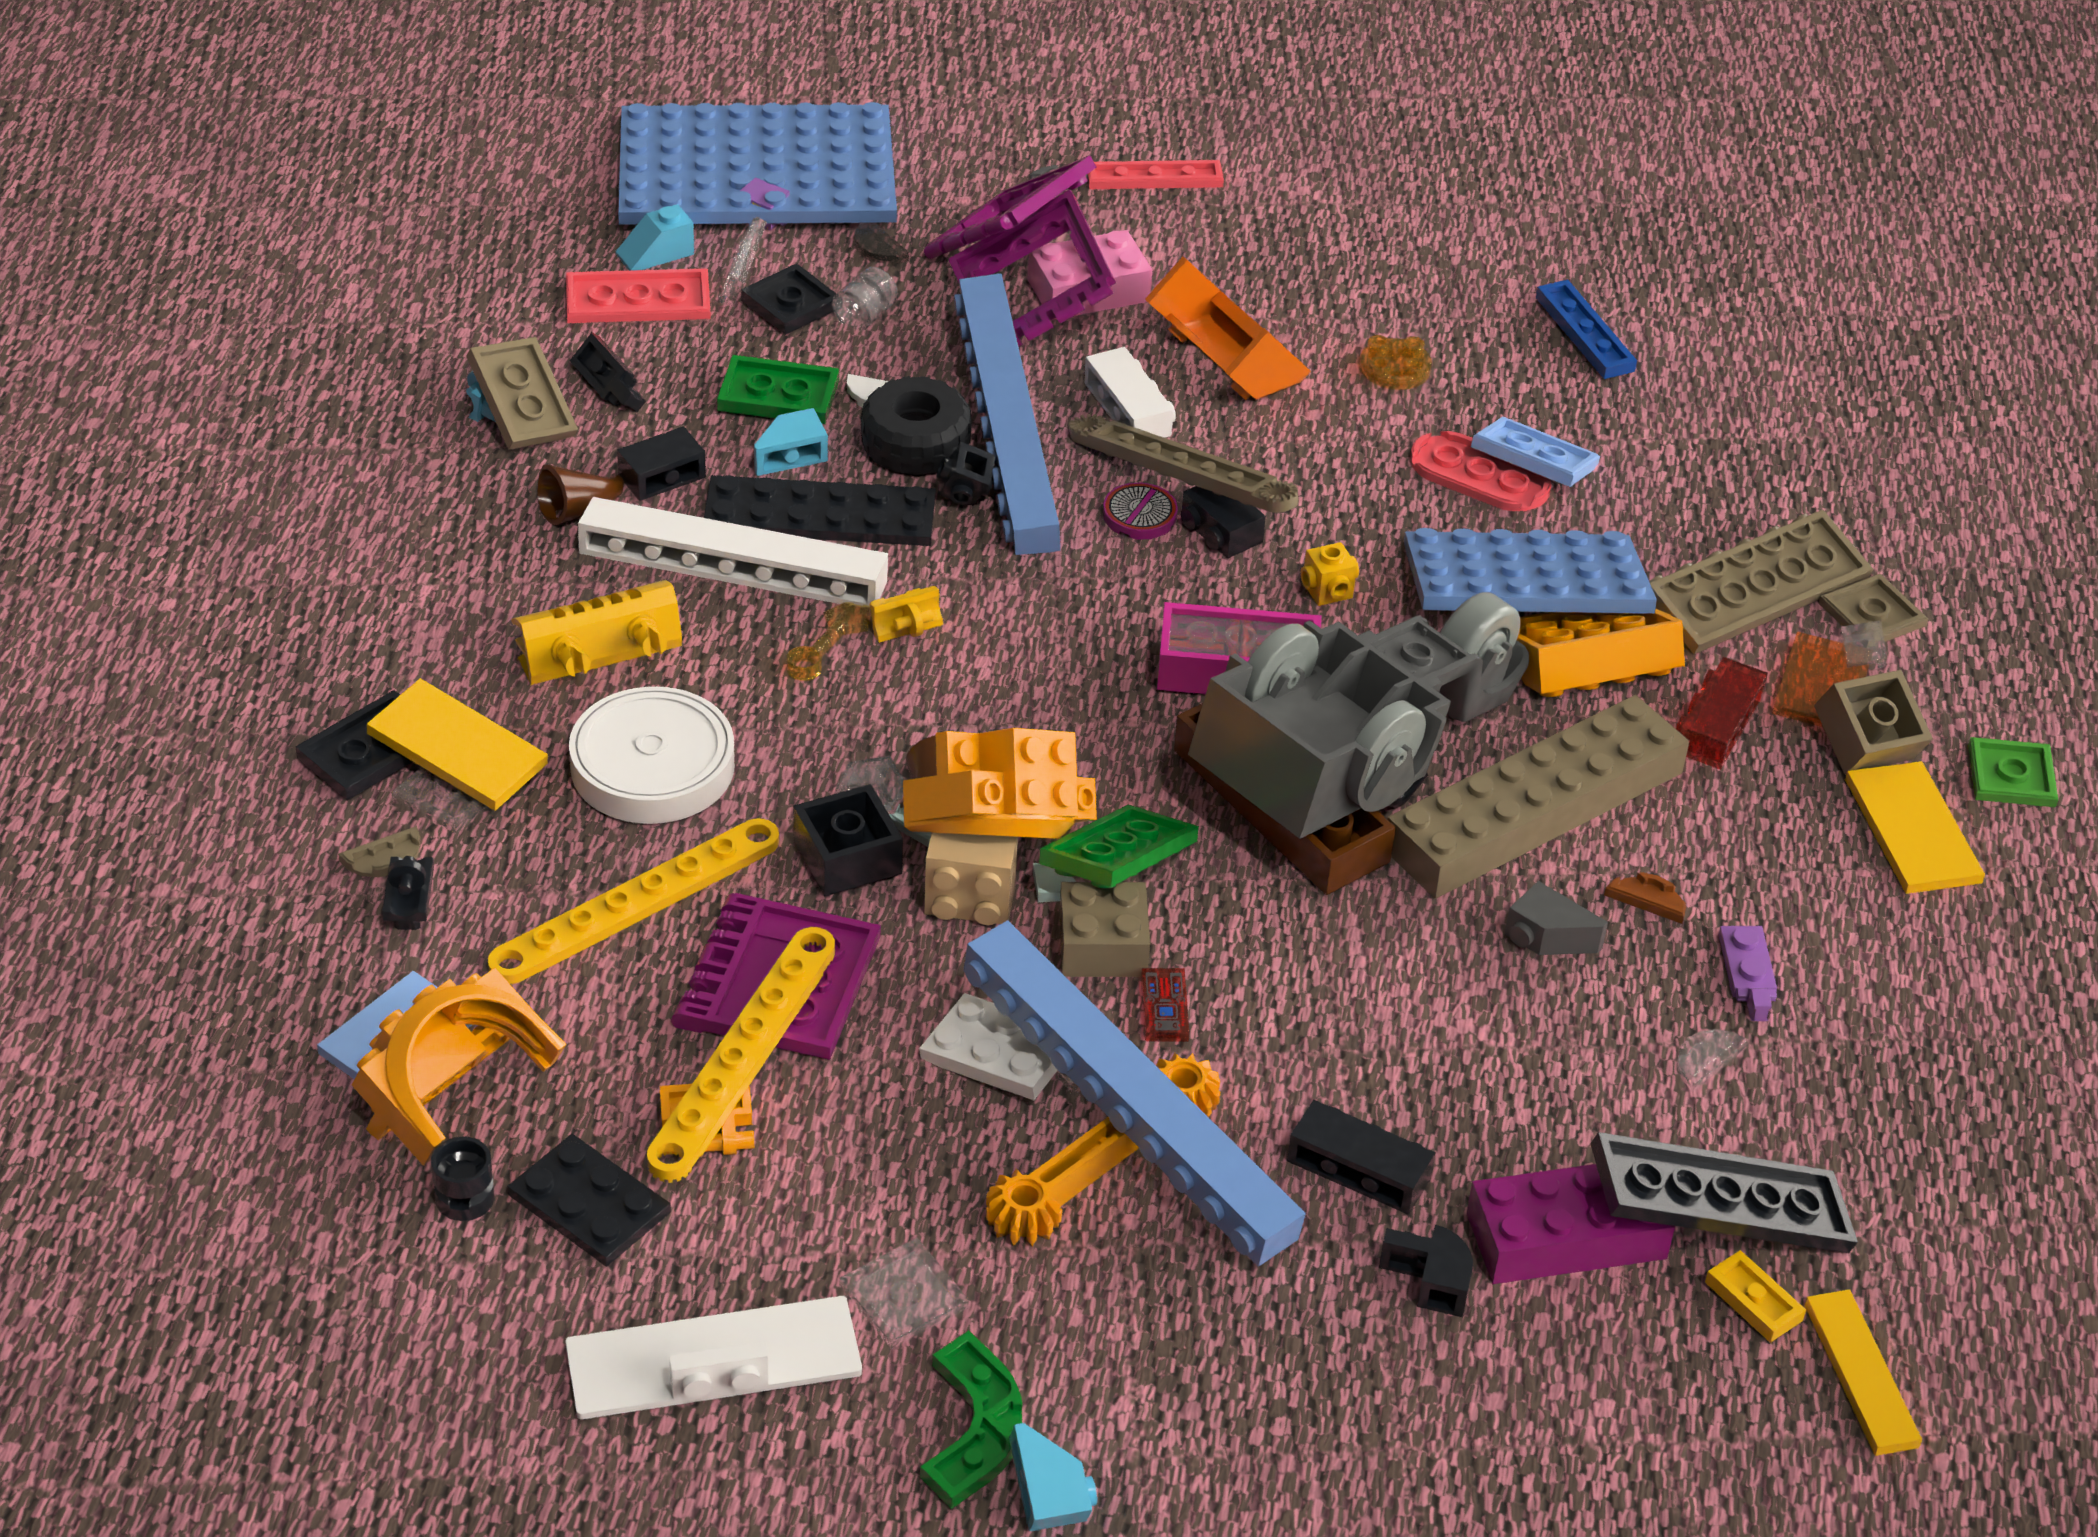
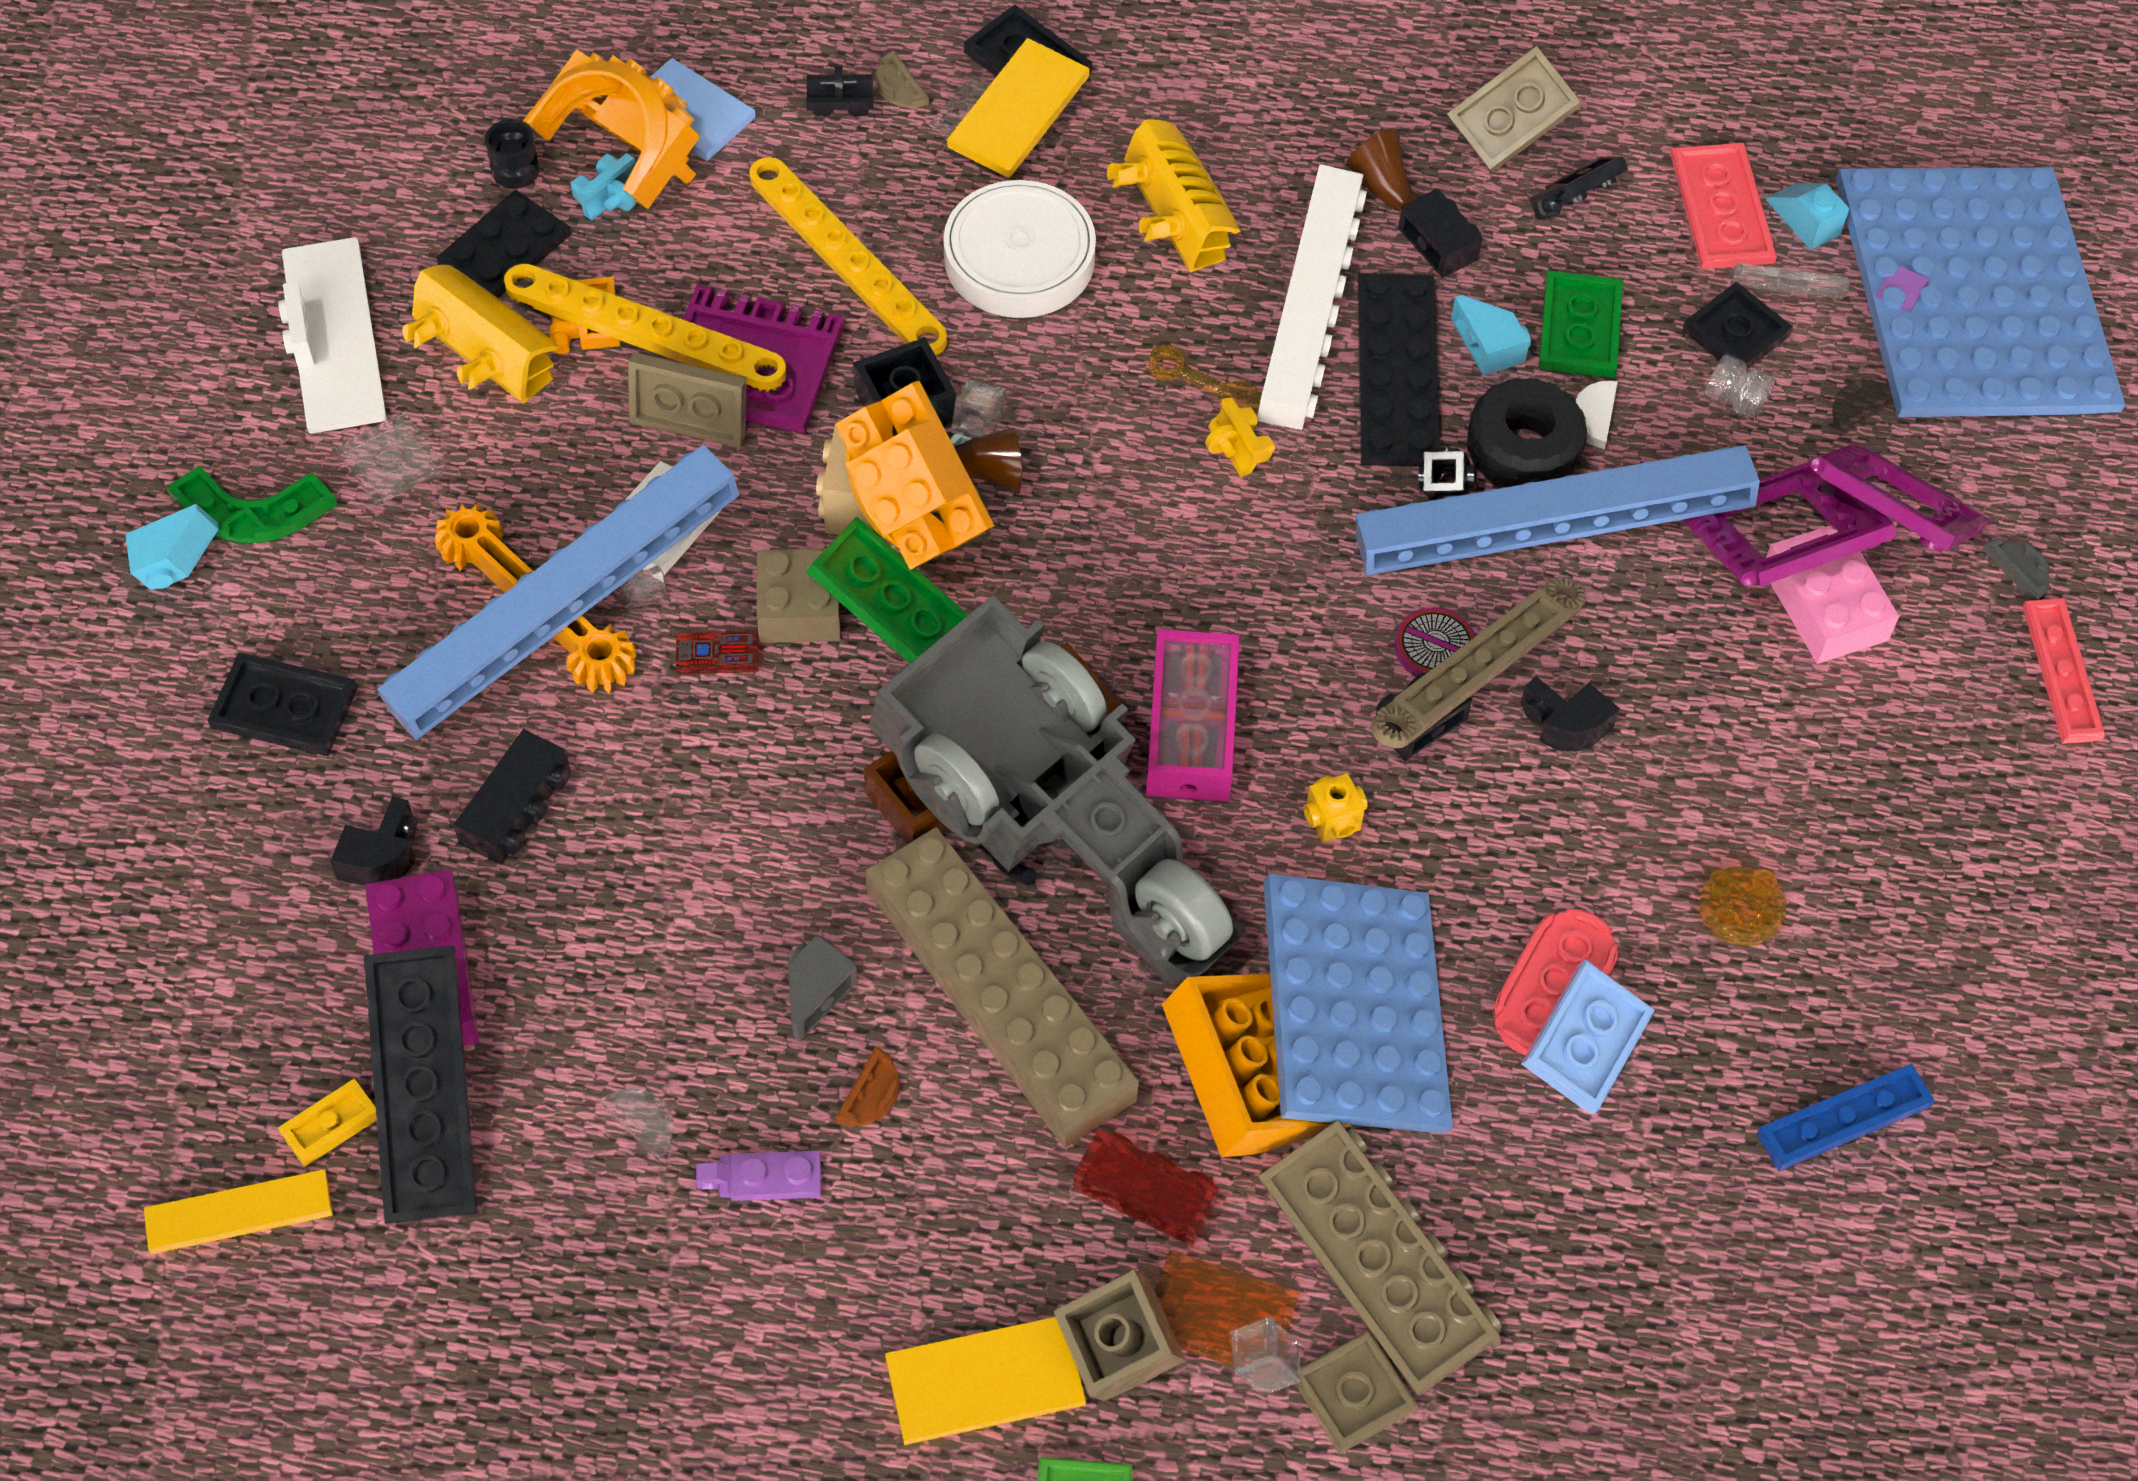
camera: 90 degrees right, 15 degrees up
white brick [1084,347,1176,438] -> none
orange windscreen [1145,256,1311,400] -> none
none -> black plate [207,652,358,756]
none -> yellow piece [402,265,559,404]
none -> medium azure hips [570,153,636,221]
none -> dark tan plate [628,352,747,448]
none -> black brick [1520,676,1620,752]

